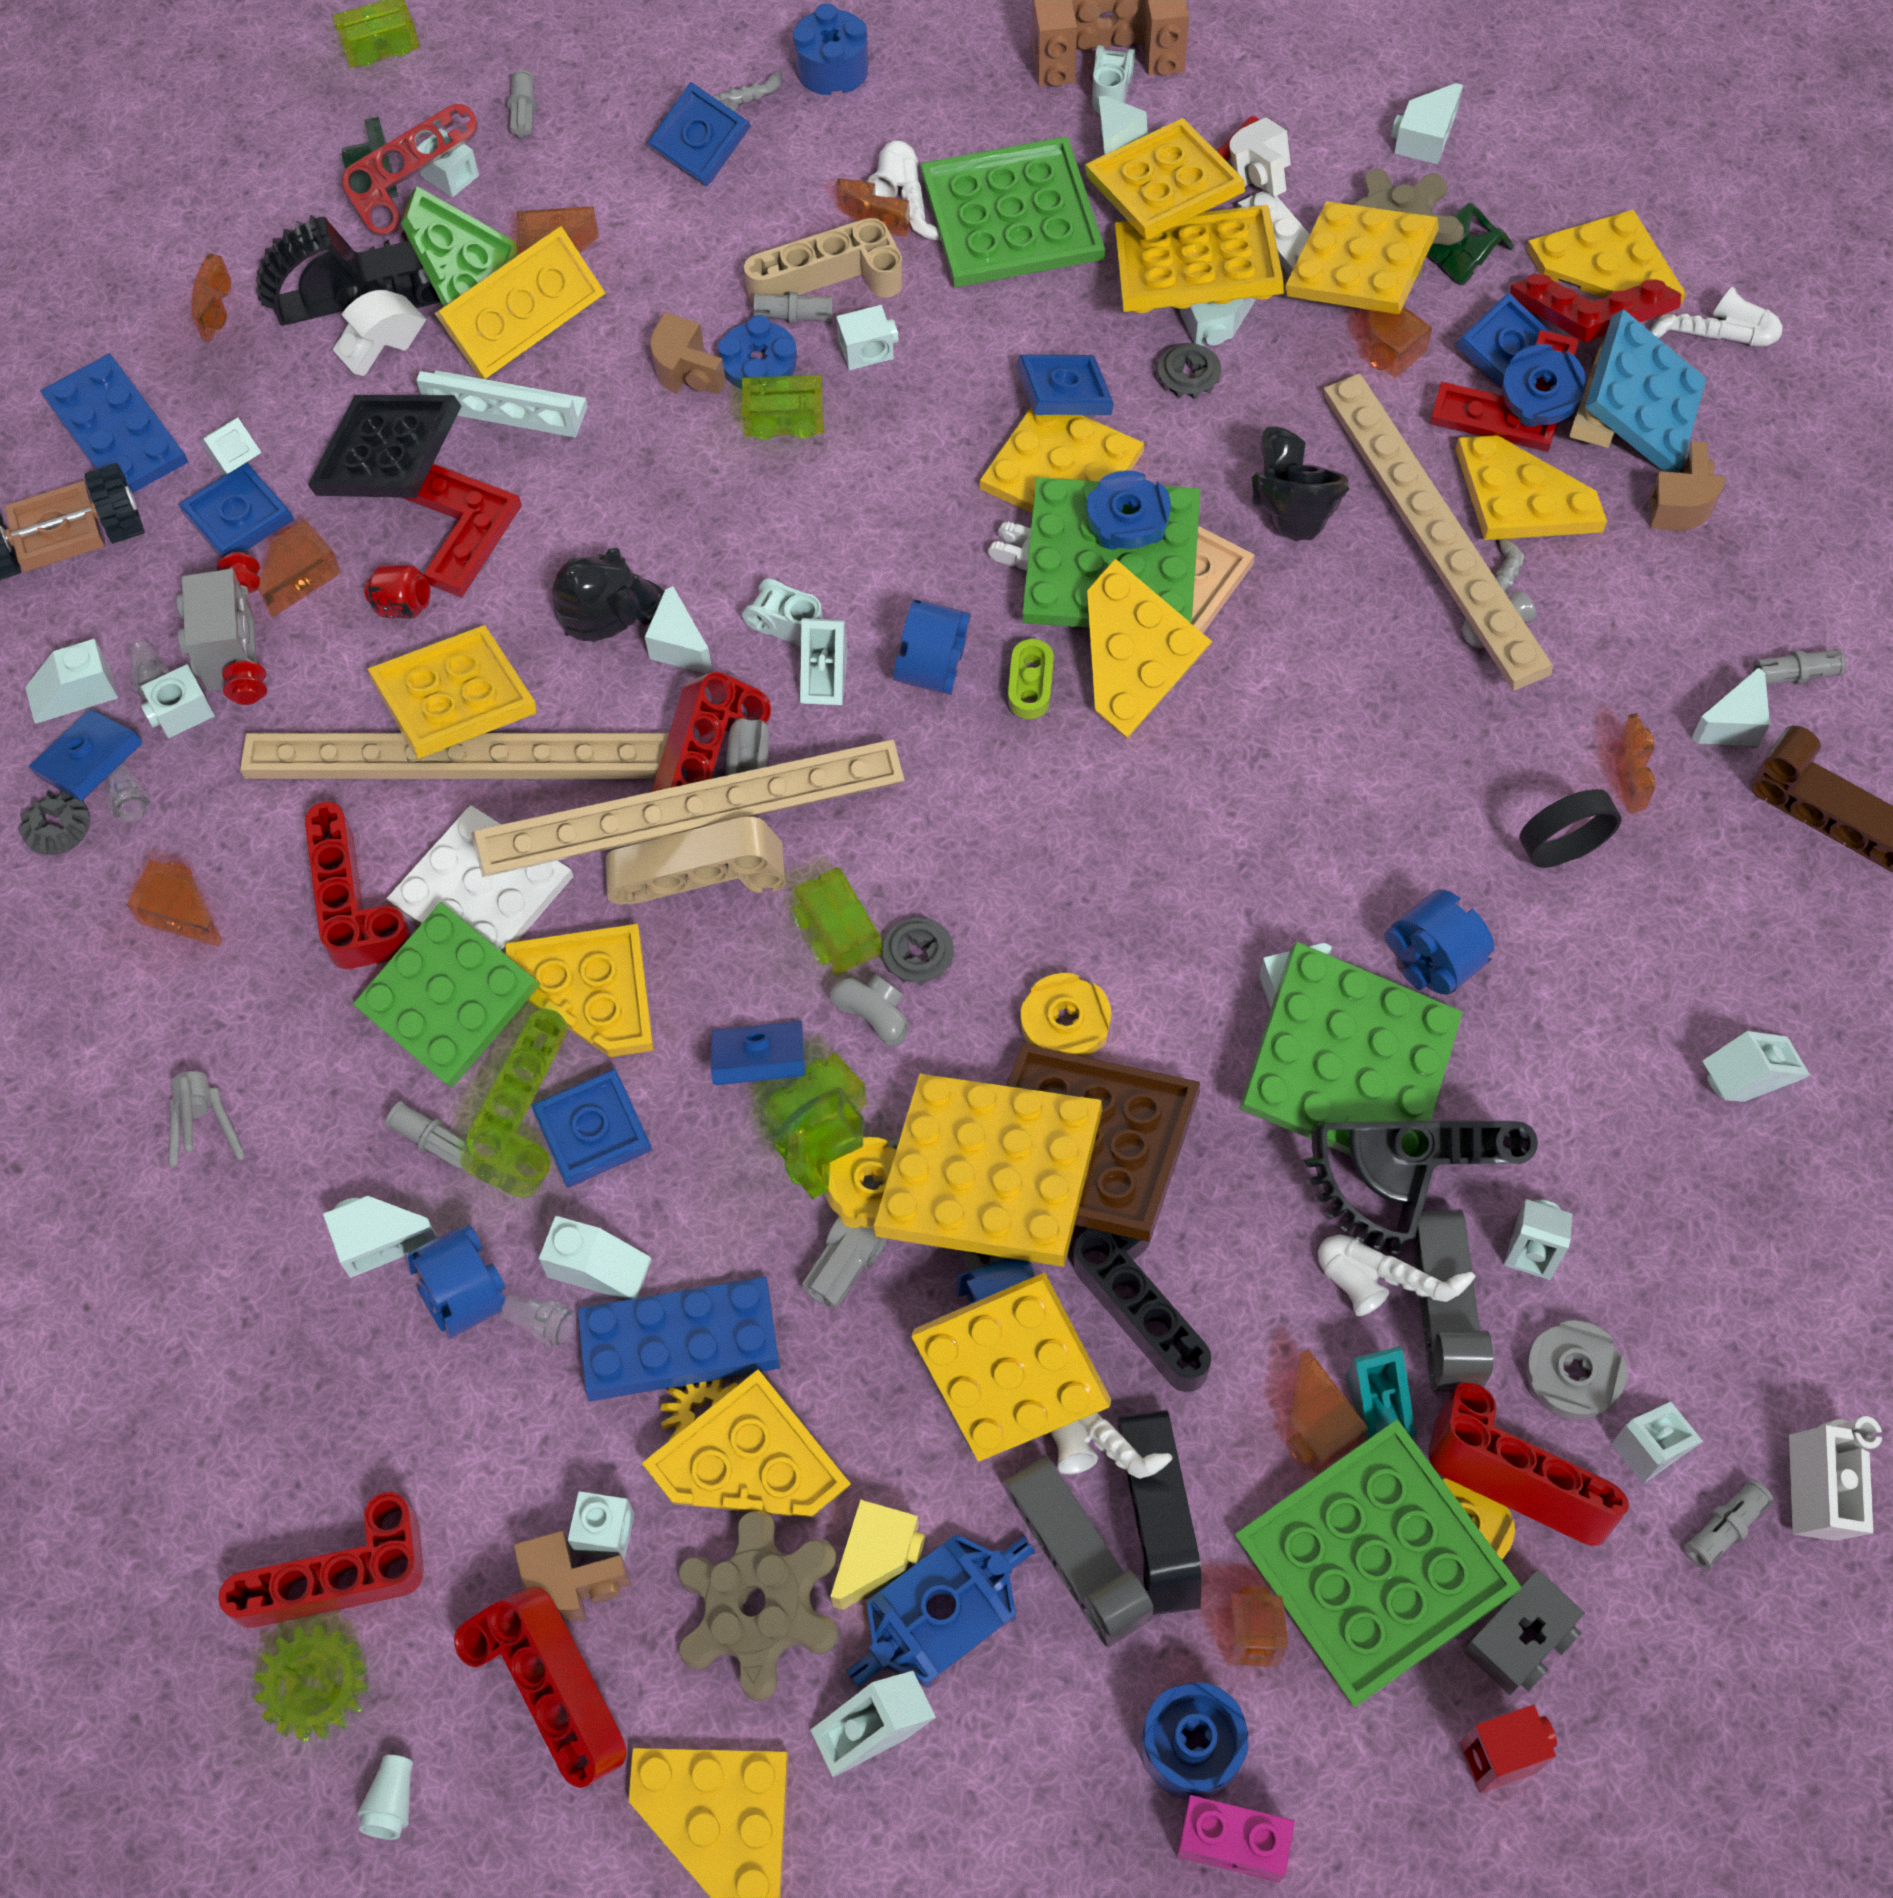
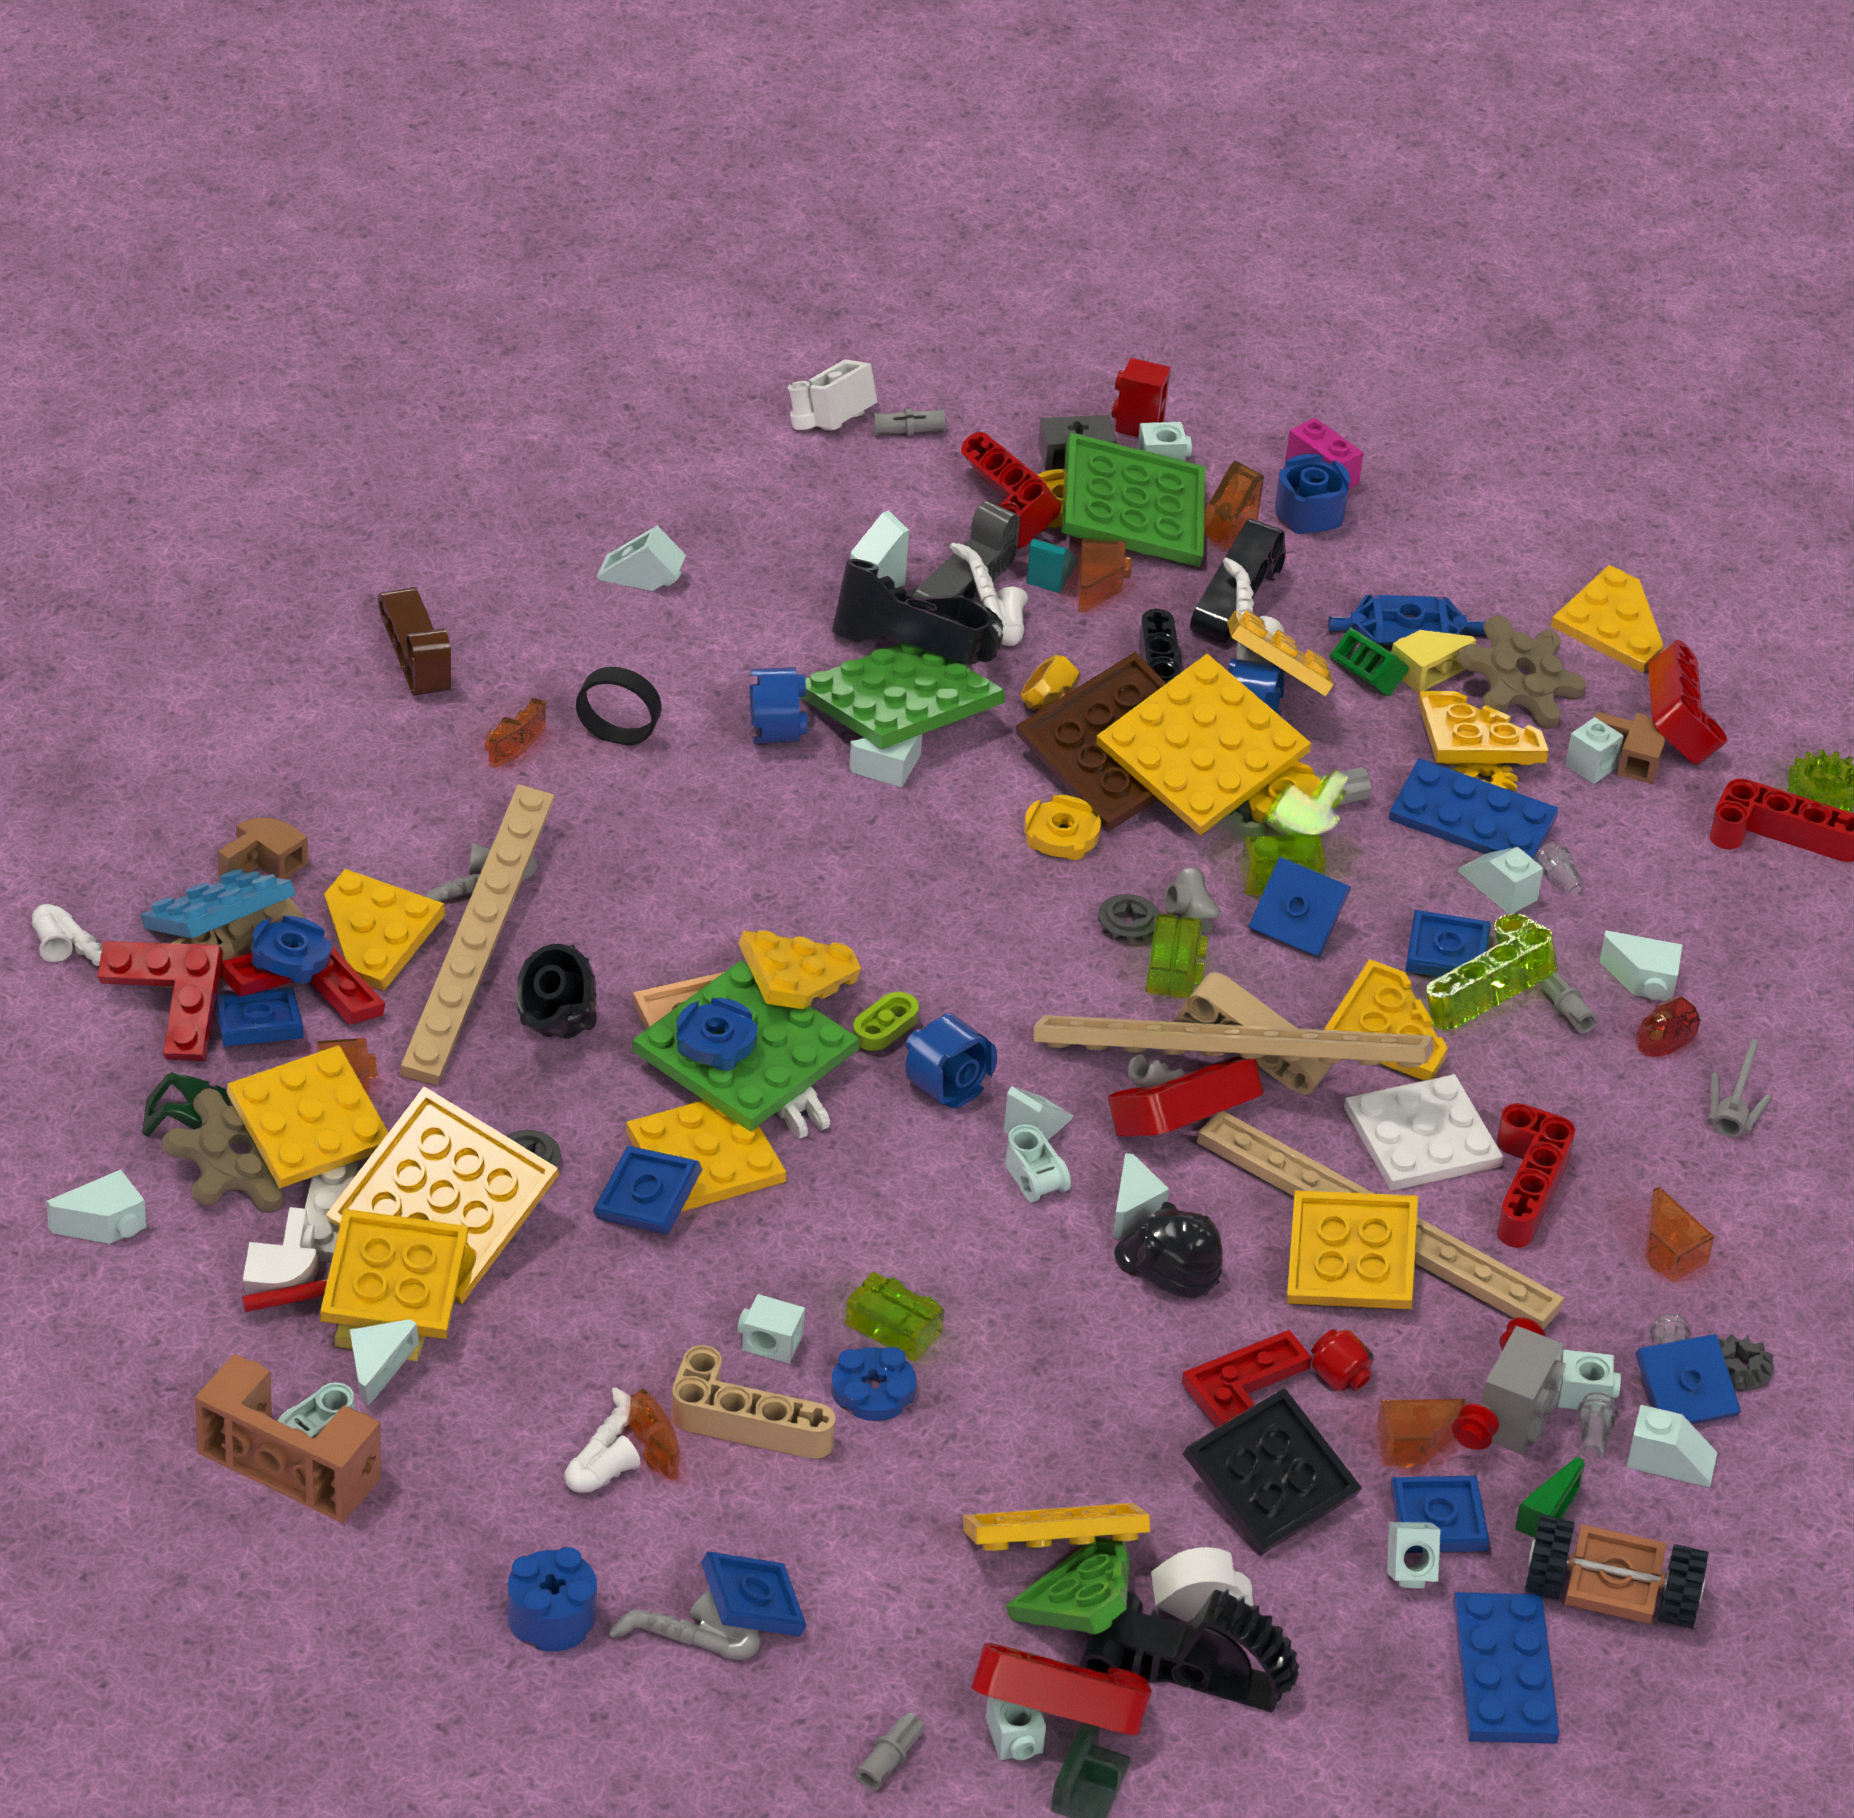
camera: 150 degrees left, 20 degrees down
clear orange slope [191,253,232,342] -> none
bright green plate [353,902,541,1088] -> none
light aqua cone [357,1755,413,1840] -> none
blue brick [405,1225,507,1339] -> none
light aqua fence [416,370,588,438] -> none
clear orange slope [517,206,599,254] -> none
medium nougat brick [650,312,726,394] -> none
light grey pin [754,291,833,324] -> none
light aqua slope [811,1671,936,1777] -> none
bright green plate [921,136,1105,288] -> none
dark grey beam [1002,1455,1154,1648] -> none
light grey plate [1525,1320,1627,1420] -> none
yellow plate [1526,209,1686,303] -> none
light aqua slope [1612,1402,1703,1484] -> none
light aqua slope [1692,668,1770,746] -> none
light grey pin [1752,648,1846,685] -> none
none -> yellow rock [1021,655,1080,710]
none -> light aqua brick [1137,422,1192,461]
none -> green slope [1329,627,1409,696]
none -> green slope [1515,1457,1585,1538]
none -> clear red rock [1636,996,1701,1057]

